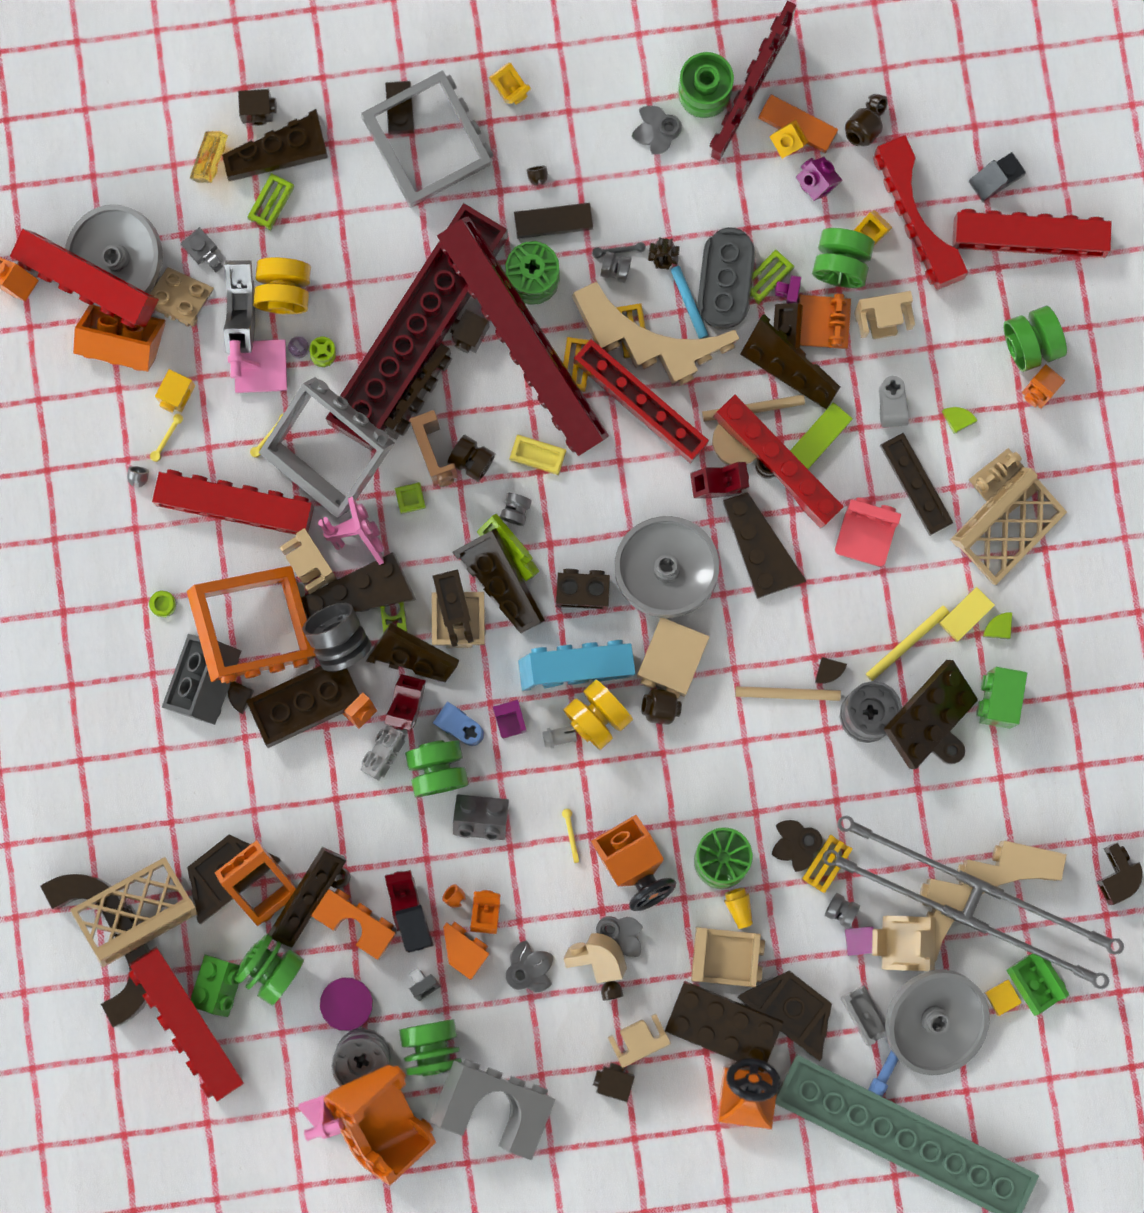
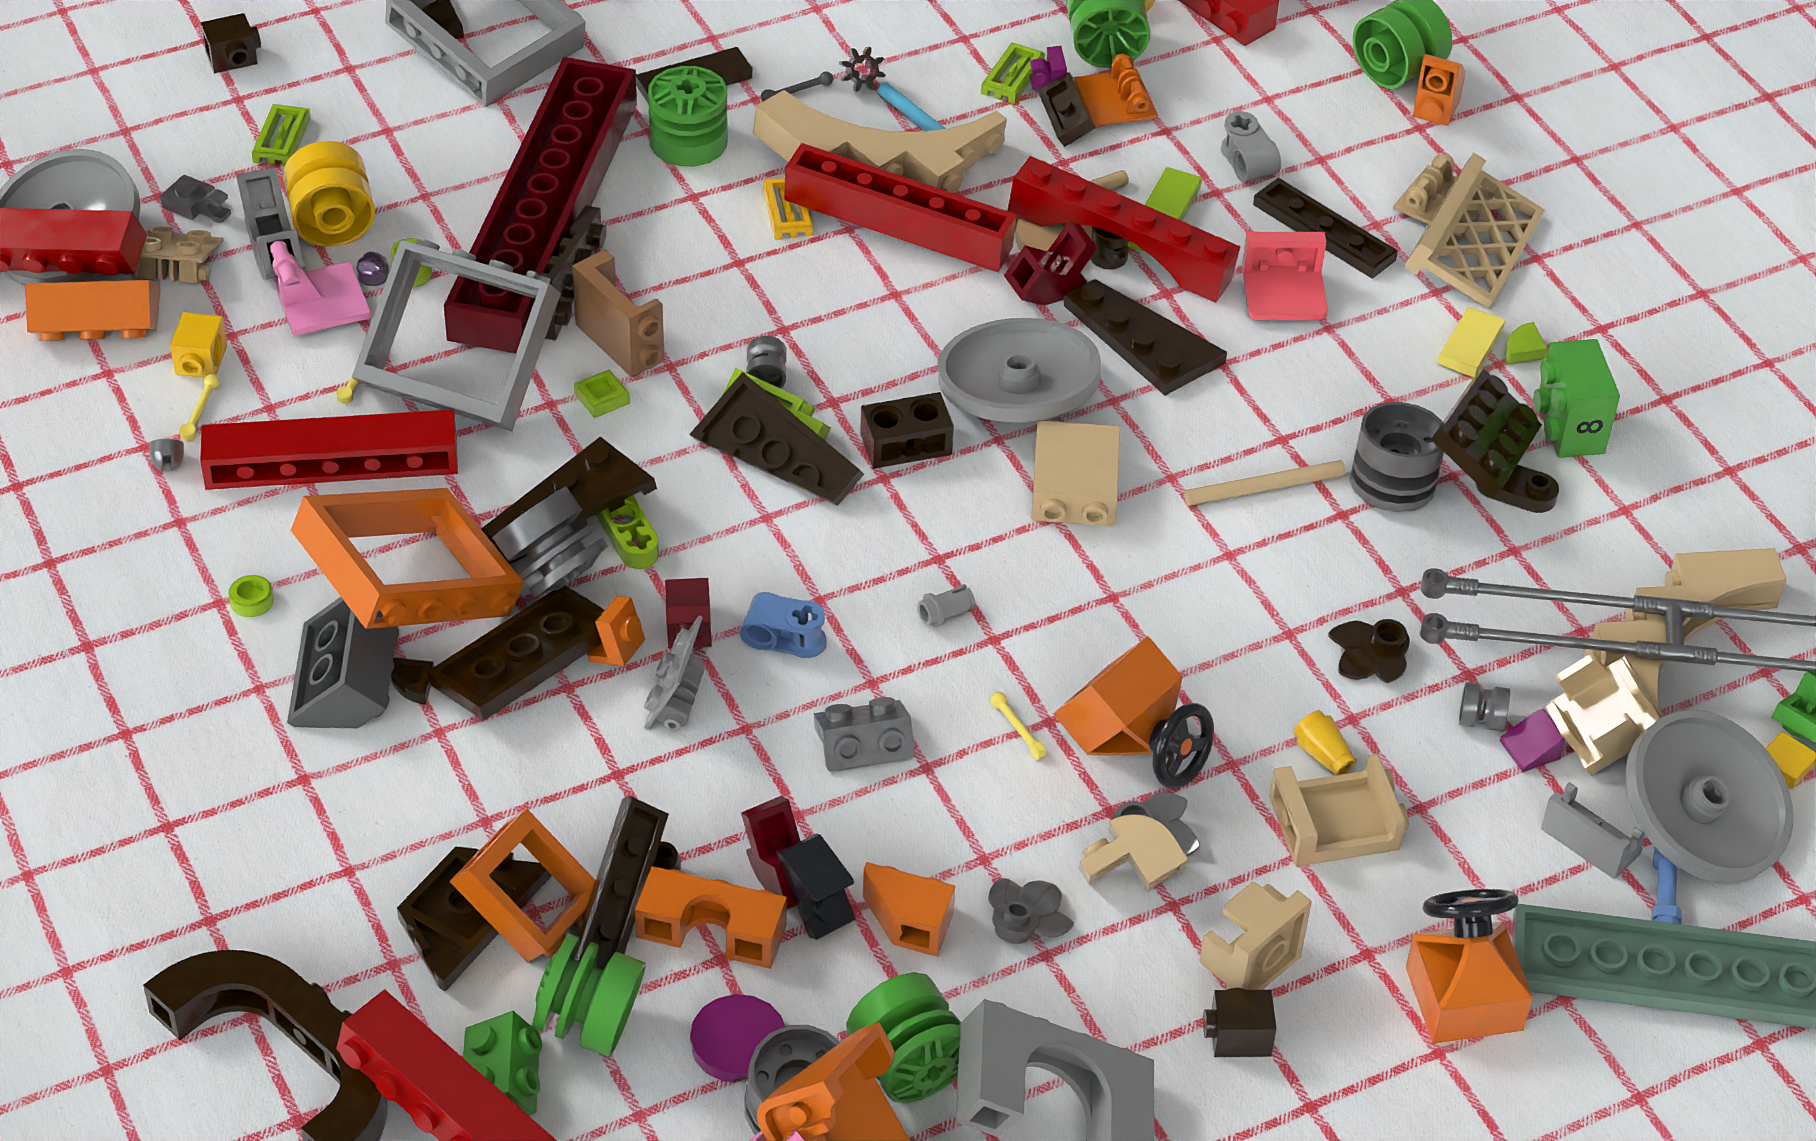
camera: 20 degrees left, 35 degrees down
tan fence [70,857,197,968] -> none
clear yellow plate [190,131,228,183] -> none
dark brown wing [222,109,328,182] -> none
tan panel [279,528,337,594] -> none
bright pink plate [318,497,385,565] -> none
dark brown wing [366,623,459,683] -> none
bright green wheel [405,740,469,797] -> none
dark grey tile [409,968,441,1001] -> none
tan panel [432,592,485,648] -> none
dark brown hinge [433,569,474,647] -> none
dark red brick [437,216,609,456] -> none
orange hinge [442,884,466,908] -> none
dark brown wheel [447,435,496,482] -> none
dark brown brick [450,309,490,353] -> none
orange bracket [470,890,500,934] -> none
magenta panel [493,700,527,739] -> none
light yellow tile [509,434,566,475] -> none
medium azure wedge [518,640,635,691] -> none
dark brown hinge [527,166,548,186] -> none
yellow wheel [563,679,633,750] -> none
flat silver wheel [600,251,632,283] -> none
dark brown hinge [601,981,624,1001] -> none
dark brown head [641,689,682,725] -> none
dark brown plate [665,981,784,1072] -> none
bright green wheel [694,827,753,889] -> none
dark grey tile [698,227,755,329] -> none
dark brown wing [737,970,832,1061] -> none
dark brown wing [740,314,841,410] -> none
yellow tile [802,834,853,893] -> none
dark brown tile [815,657,847,684] -> none
tan panel [854,291,915,339] -> none
light yellow bar [866,605,949,681] -> none
lime tile [942,407,978,434] -> none

